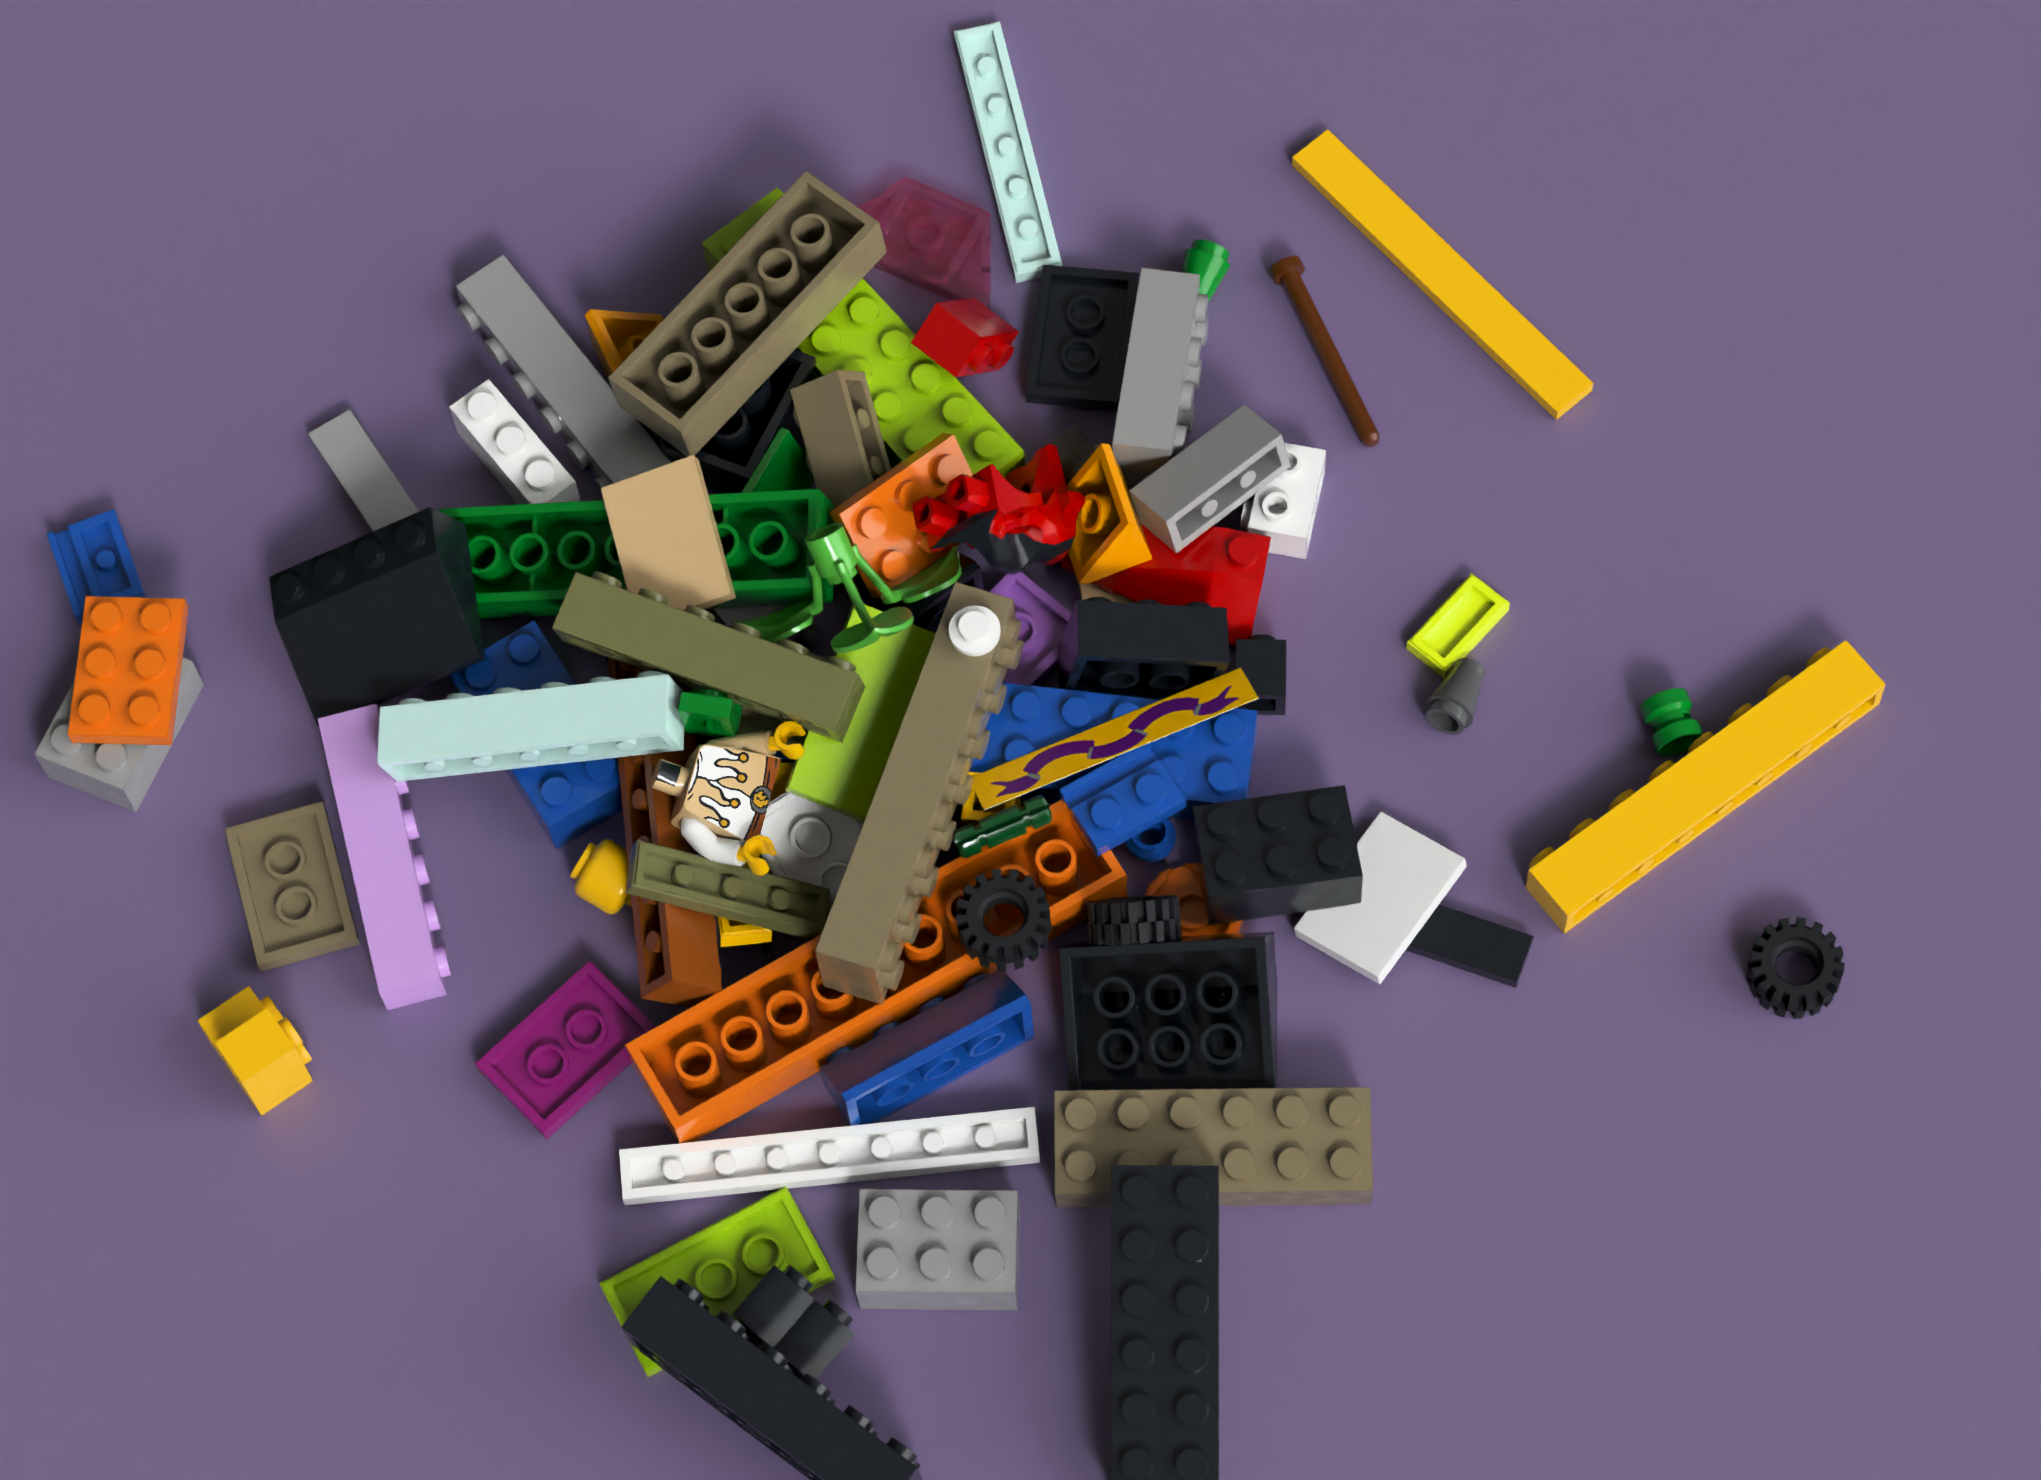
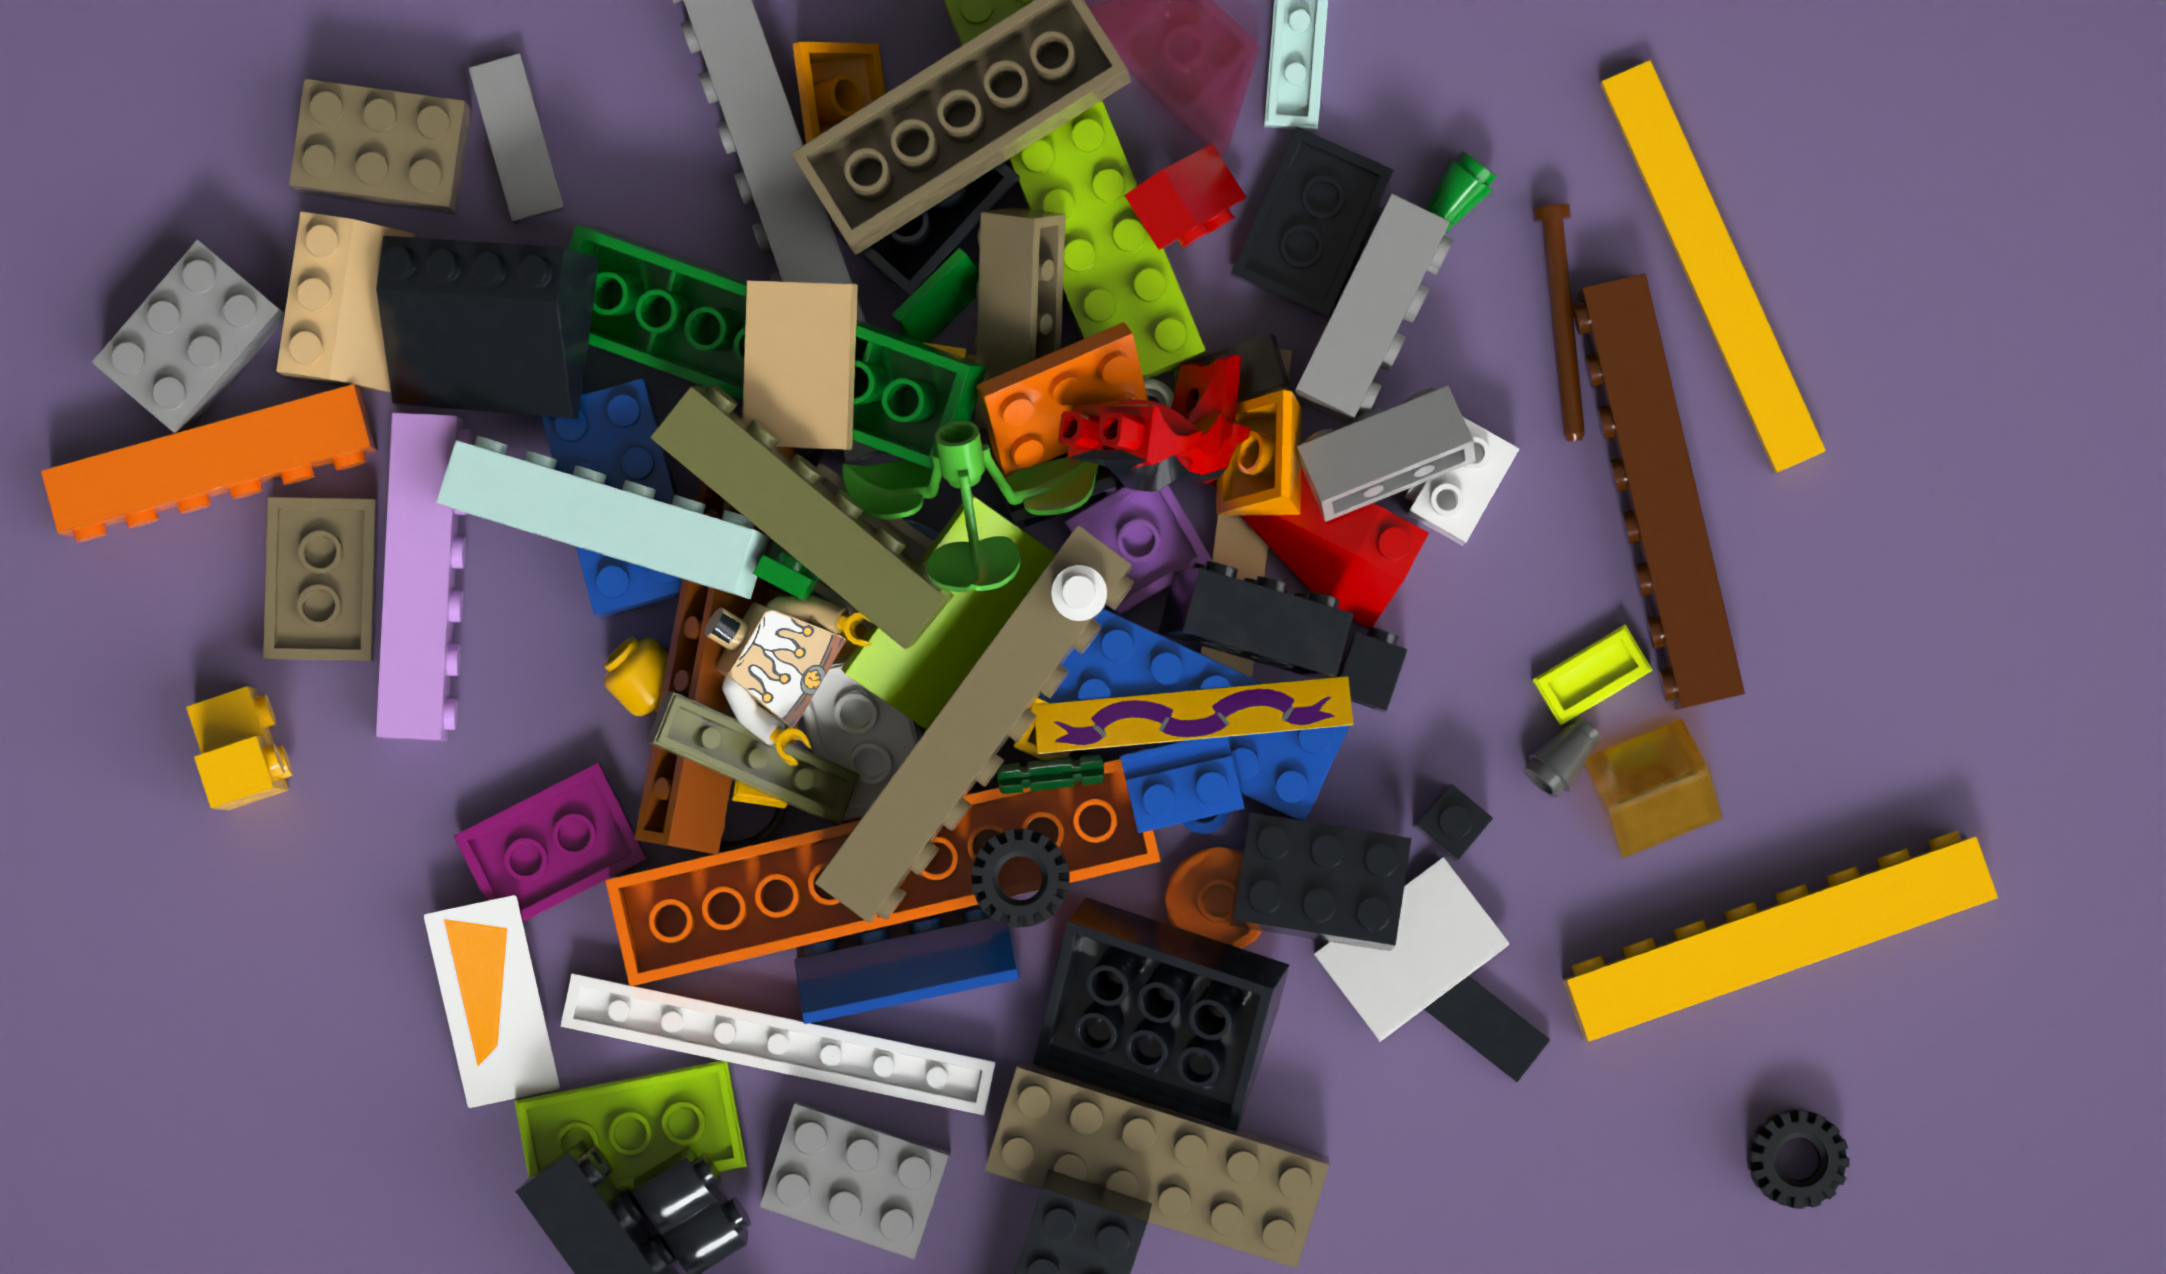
camera: 15 degrees right, 20 degrees up
blue plate [46,509,147,625] -> none
orange plate [68,596,189,745] -> none
white brick [449,379,581,505] -> none
black tyre [1086,895,1181,945] -> none
green wheel [1640,688,1704,757] -> none
none -> orange brick [41,384,378,543]
none -> tan slope [276,211,415,393]
none -> dark tan brick [289,79,472,215]
none -> white sticker [424,895,560,1108]
none -> black brick [1413,783,1493,861]
none -> reddish brown brick [1572,273,1745,710]
none -> clear yellow slope [1584,719,1722,859]

